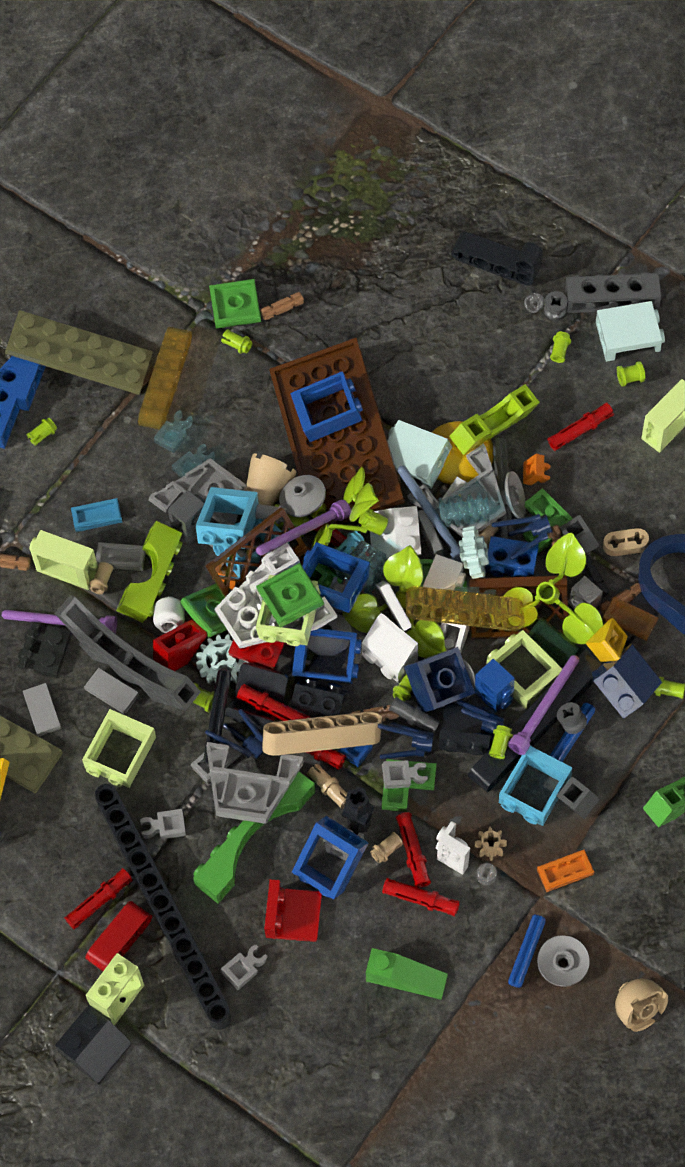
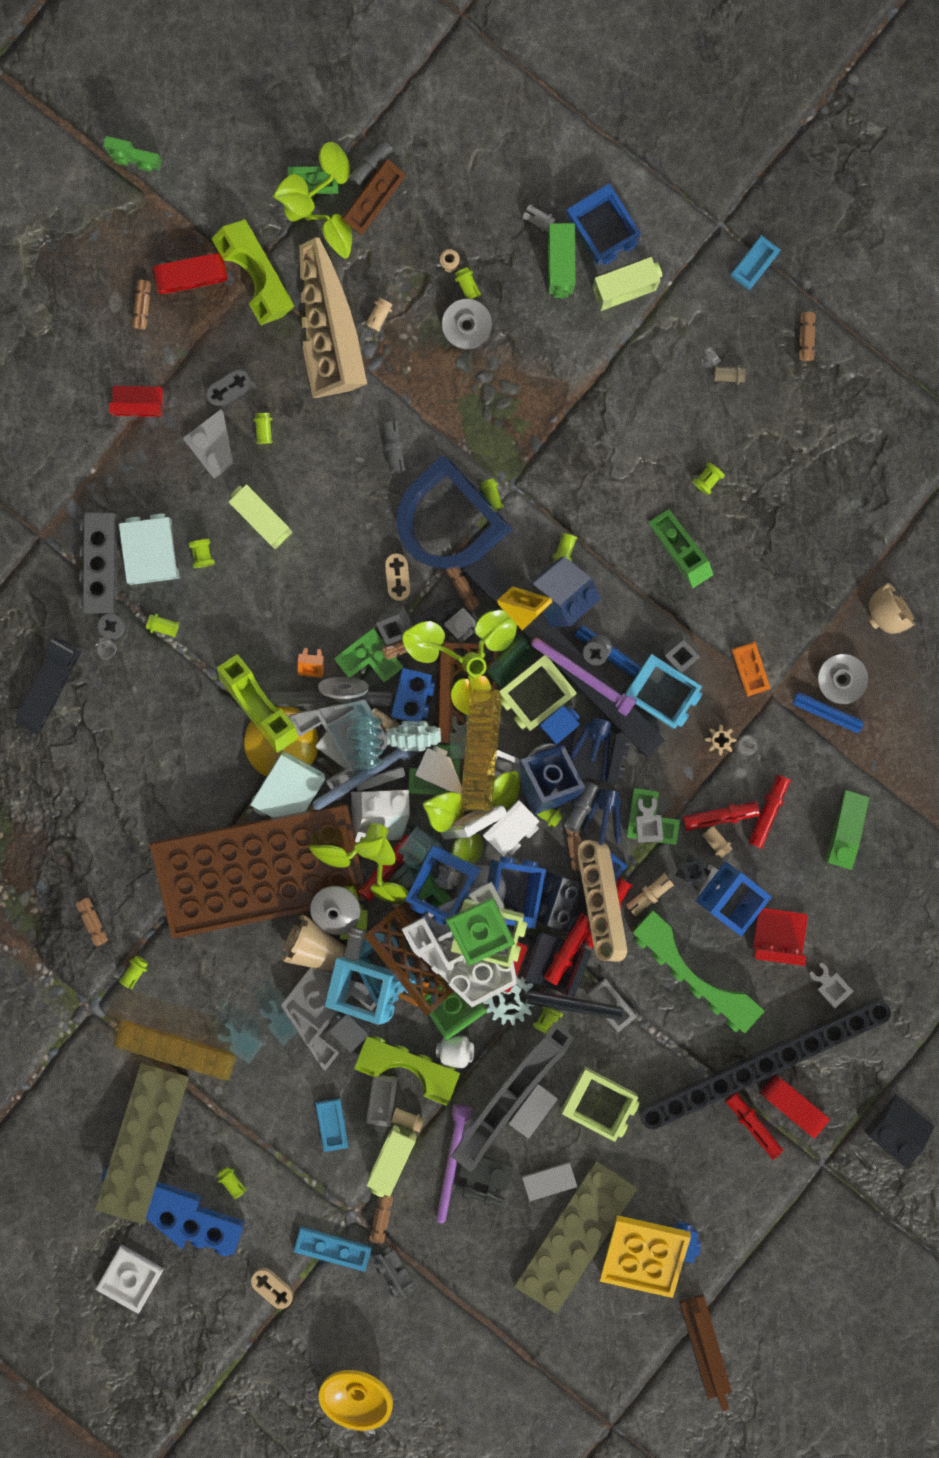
camera: 90 degrees left, 25 degrees up
yellowish green window [86,953,144,1026] -> none
light grey plate [140,809,186,839] -> none
red slope [153,619,207,671] -> none
dark blue plant [205,709,263,760] -> none
light grey wing [206,742,304,824] -> none
bright green plate [209,279,261,328] -> none
medium lavender piece [256,500,351,555] -> none
blue window [290,371,363,442] -> none
medium azure pin [336,531,364,555] -> none
white bracket [436,821,470,875] -> none
lime pin [489,725,513,759] -> none
dark blue plant [491,514,552,560] -> none
red pin [547,403,614,451] -> none
clear orange tile [603,597,658,641] -> none

